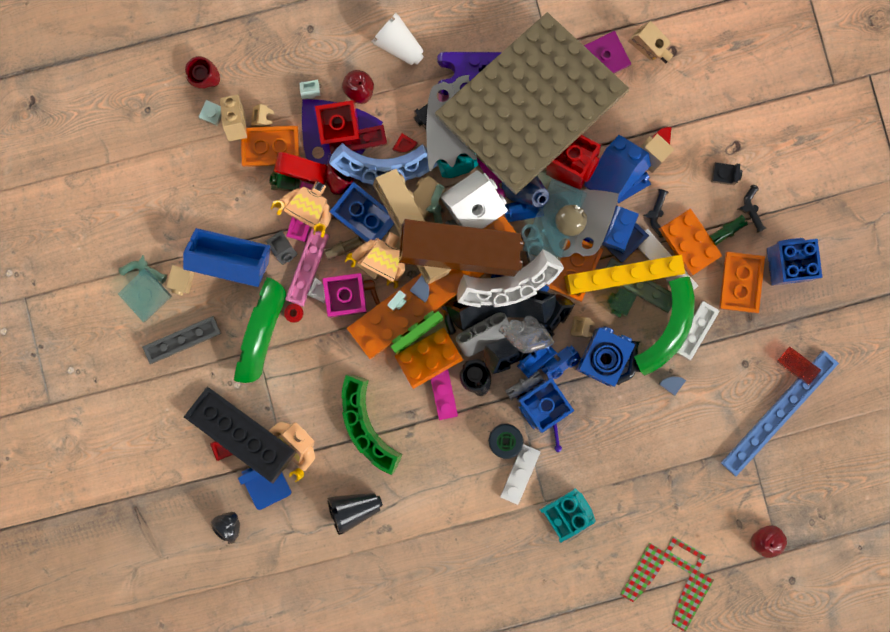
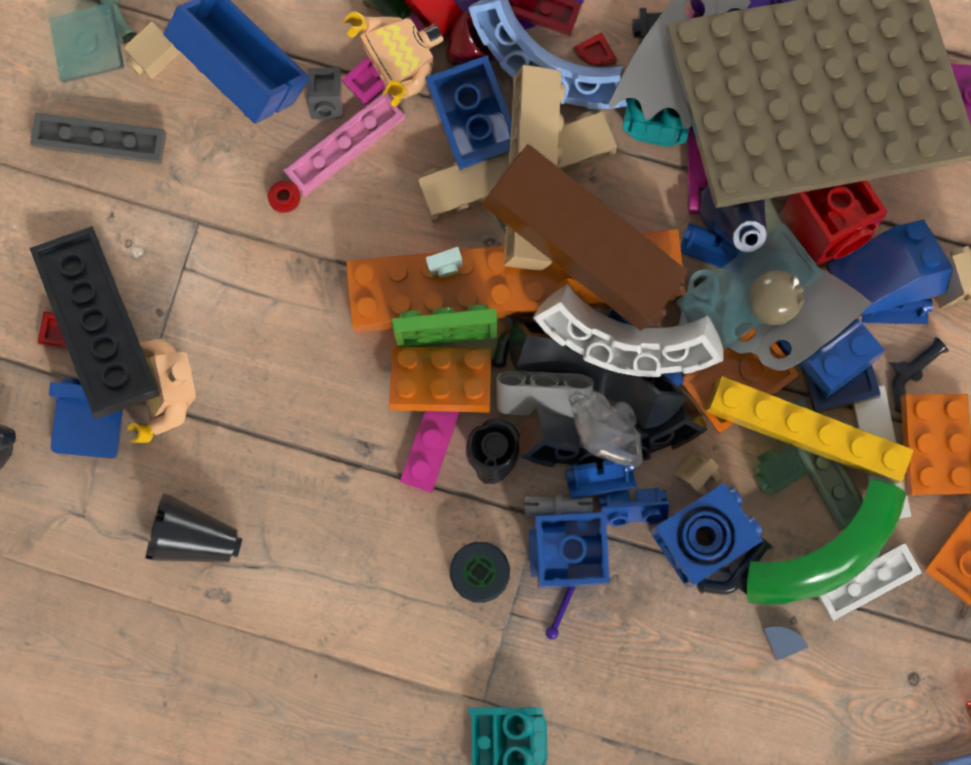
camera: 30 degrees right, 5 degrees down
green brick [234,277,286,383] -> none
white tile [307,278,326,303] -> none
dark pink brick [323,273,368,318] -> none
dark tan axle [324,236,363,260] -> none
green brick [341,375,403,475] -> none
light nougat torso [345,232,405,288] -> none
dark orange hand [363,279,380,305] -> none
sand blue tile [410,275,429,303] -> none
sand green piece [426,184,444,224] -> none
white brick [440,170,508,229] -> none
white plate [500,444,541,505] -> none

